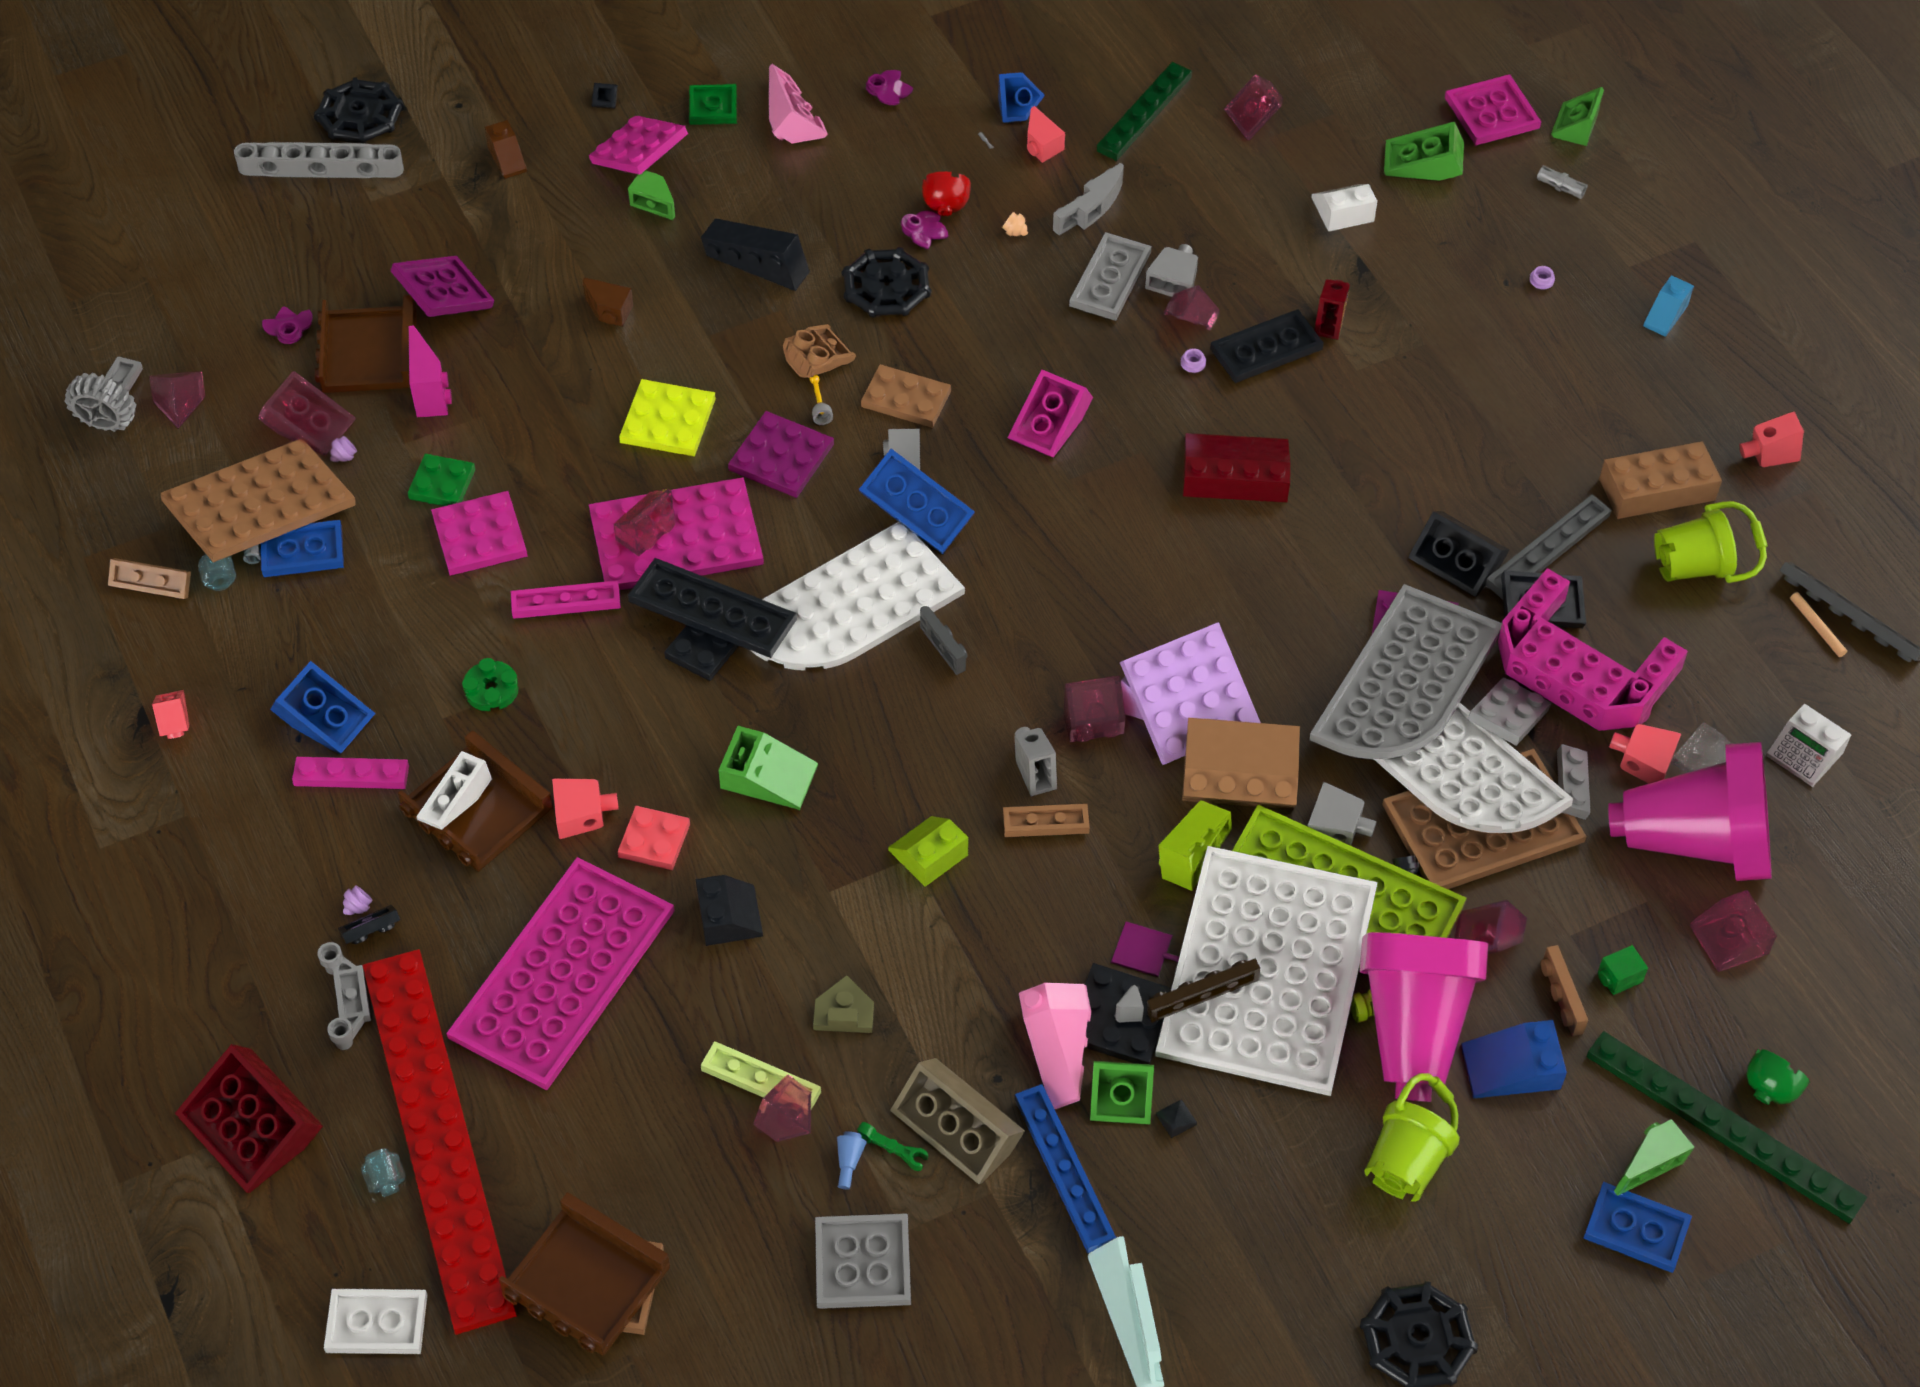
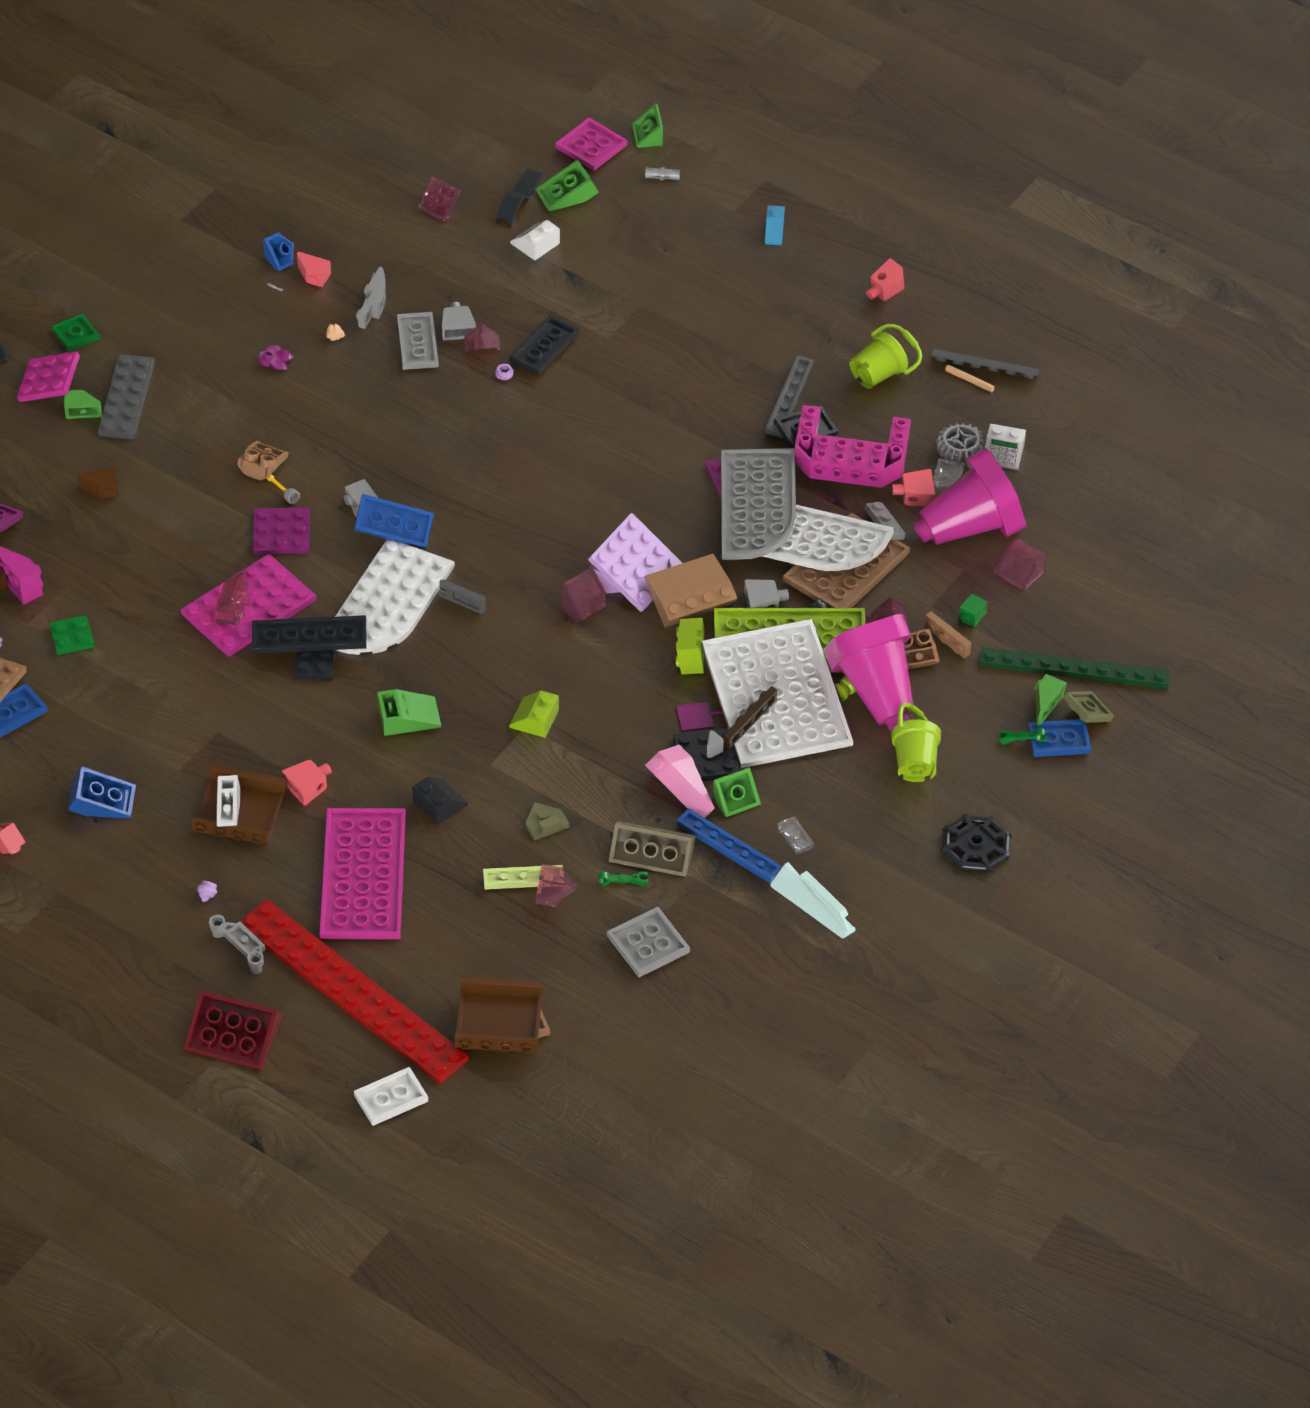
camera: 30 degrees left, 5 degrees down
dark pink plate [292,757,409,789] -> none
black plate [338,905,400,944] -> none
clear light blue head [361,1148,406,1197] -> none
dark pink plate [431,491,527,576] -> none
green plate [462,658,518,711] -> none
dark pink plate [511,581,621,619] -> none
coral plate [618,806,690,870] -> none
neon yellow plate [619,379,716,457] -> none
black wedge [700,218,810,291] -> none
bright pink wedge [769,64,828,144] -> none
medium blue cone [837,1131,867,1190] -> none
black plate [842,247,932,318] -> none
medium nougat plate [861,364,951,428] -> none
magenta plate [866,70,913,105] -> none
red cylinder [922,171,971,216] -> none
medium nougat plate [1003,804,1090,837] -> none
dark pink slope [1008,369,1093,458] -> none
light grey torso [1014,727,1057,796] -> none
dark green plate [1097,62,1192,161] -> none
black slope [1156,1100,1197,1138] -> none
dark red slope [1183,433,1290,502] -> none
dark red torso [1314,279,1350,340] -> none
black slope [1408,511,1509,597] -> none
blue slope [1461,1020,1567,1099] -> none
light grey plate [1467,677,1551,746] -> none
lavender plate [1530,266,1555,289] -> none
medium nougat brick [1599,441,1722,519] -> none
green cylinder [1746,1049,1810,1105] -> none
none -> dark grey plate [98,354,155,440]
none -> black piece [496,169,543,228]
none -> clear plate [777,816,814,855]
none -> medium nougat slope [904,628,940,669]
none -> light grey gear [936,422,986,466]
none -> green piece [998,728,1047,745]
none -> olive plate [1063,691,1114,723]

